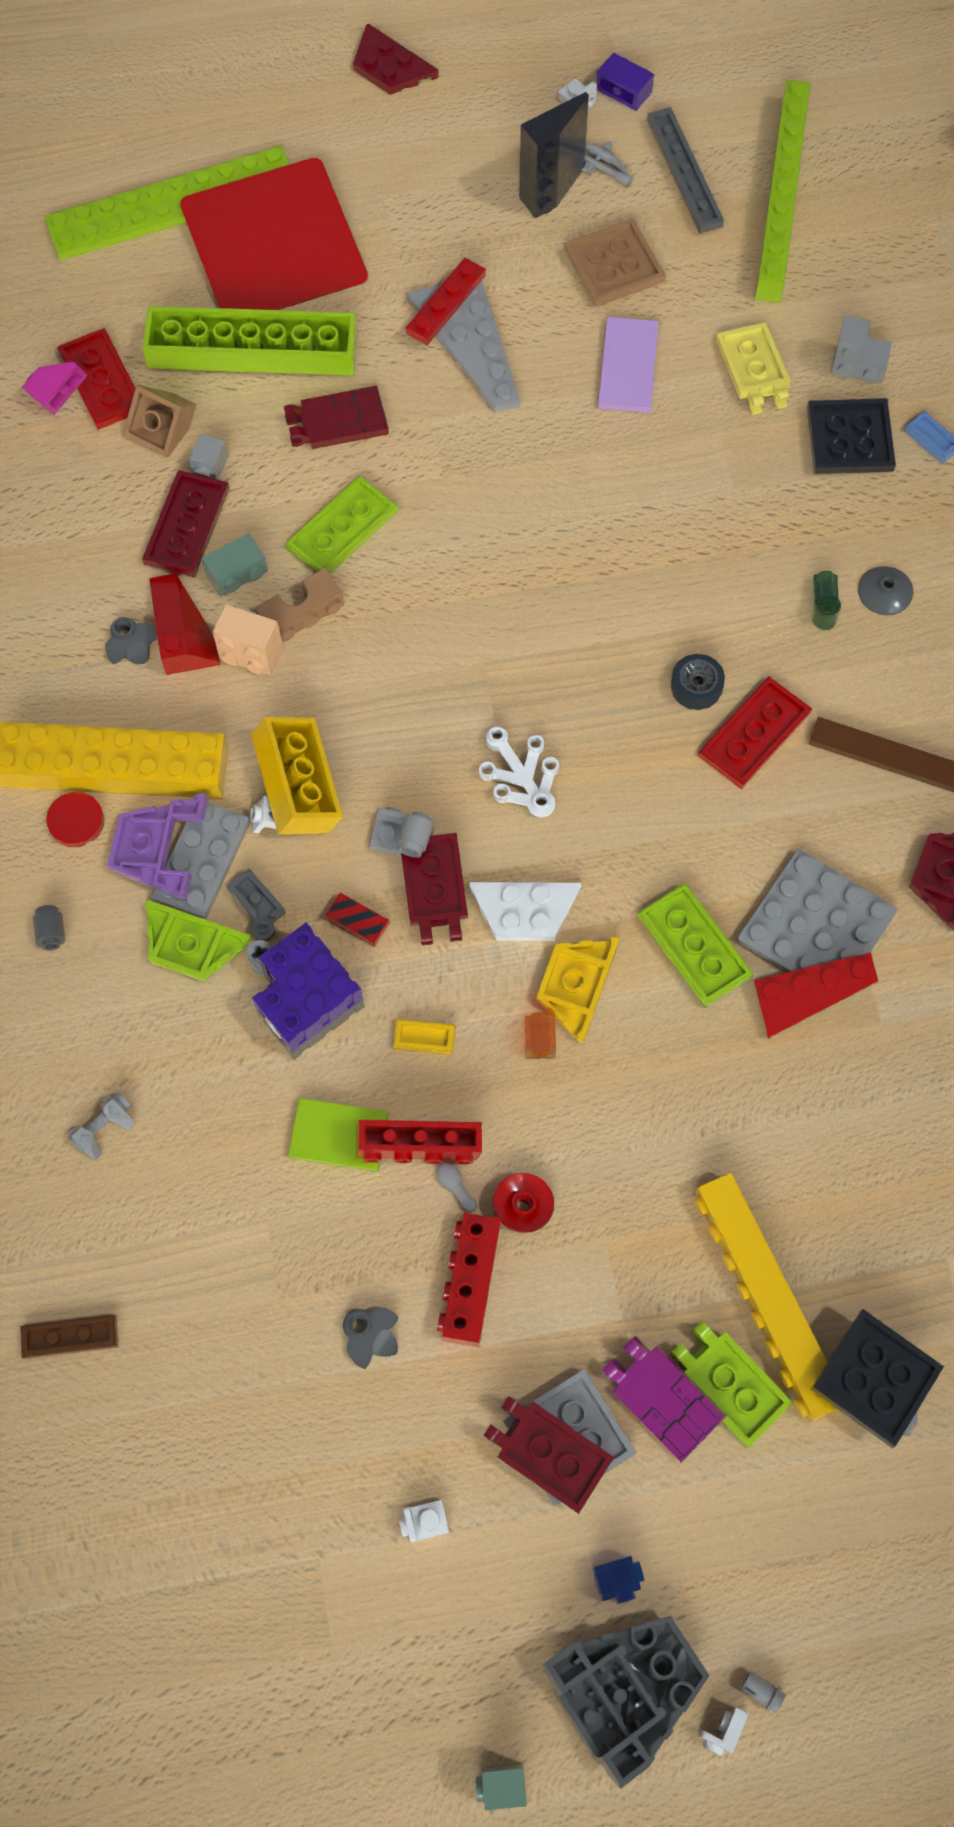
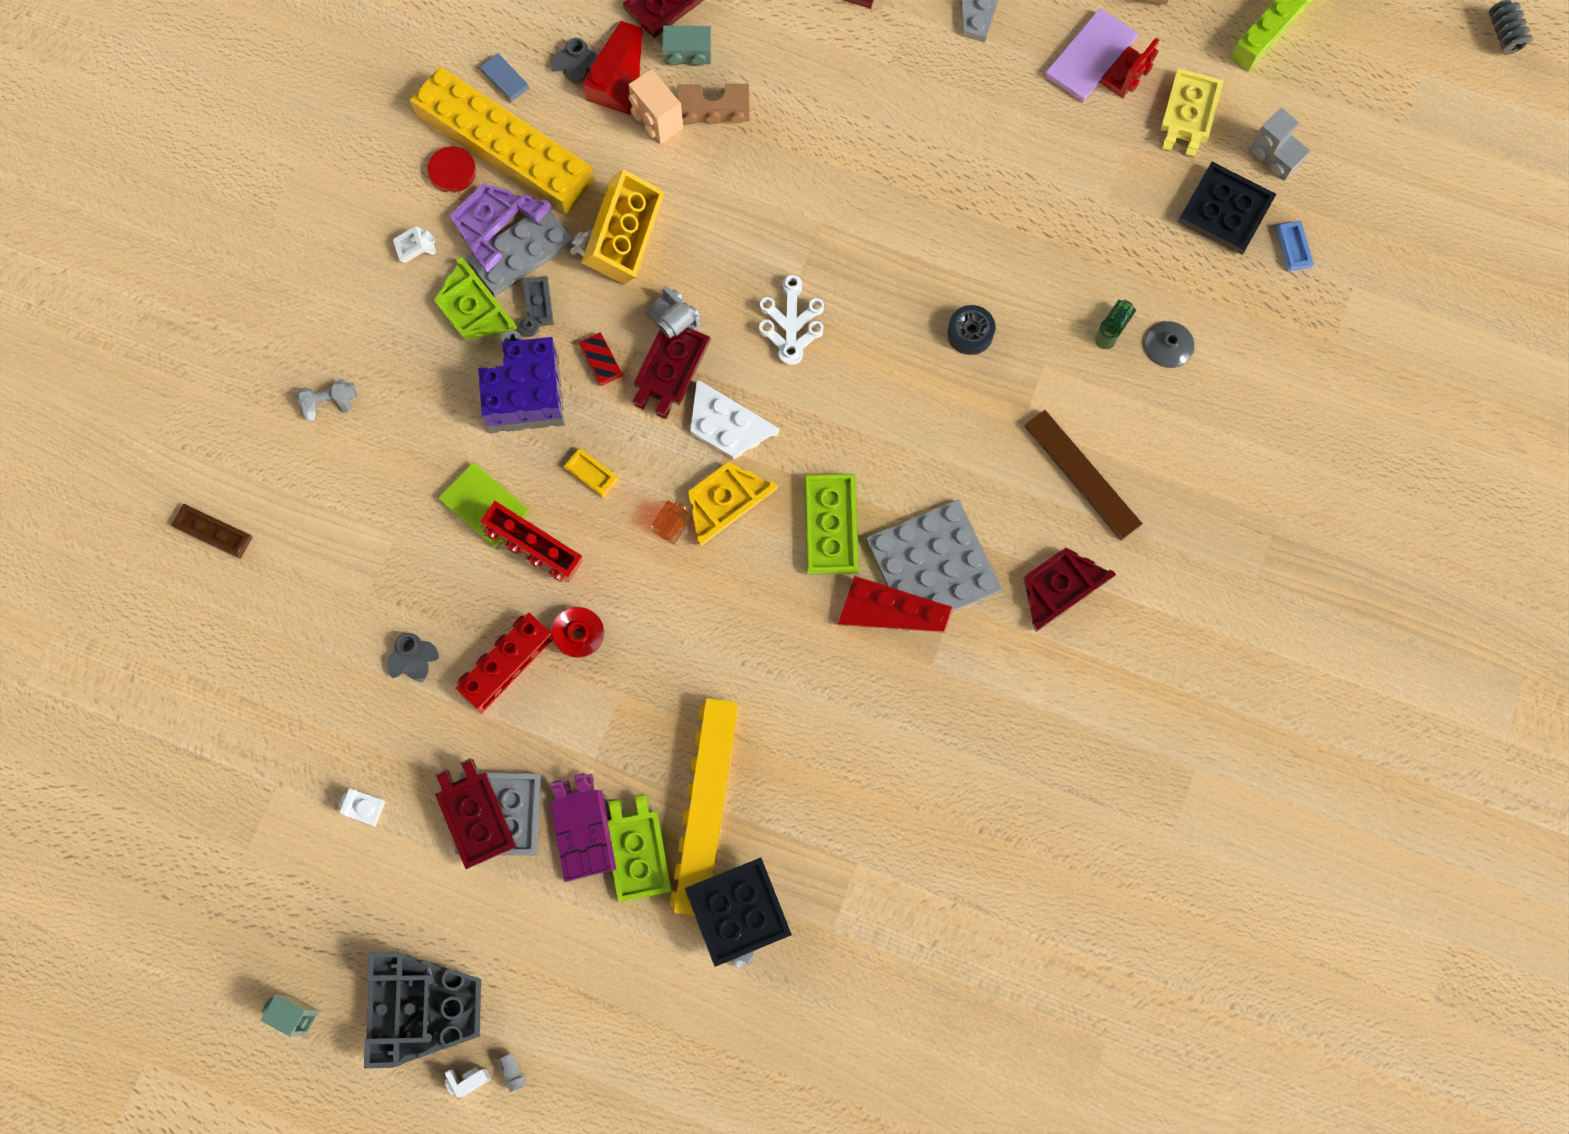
camera: 30 degrees right, 5 degrees up
dark grey brick [33,905,65,951] -> none
lime tile [285,475,399,574] -> none
light grey piece [436,1161,478,1213] -> none
clear blue brick [592,1556,645,1604] -> none
red tile [698,676,812,789] -> none
none -> white bracket [393,226,436,263]
none -> sand blue tile [480,53,529,102]
none -> red bracket [1100,38,1160,98]

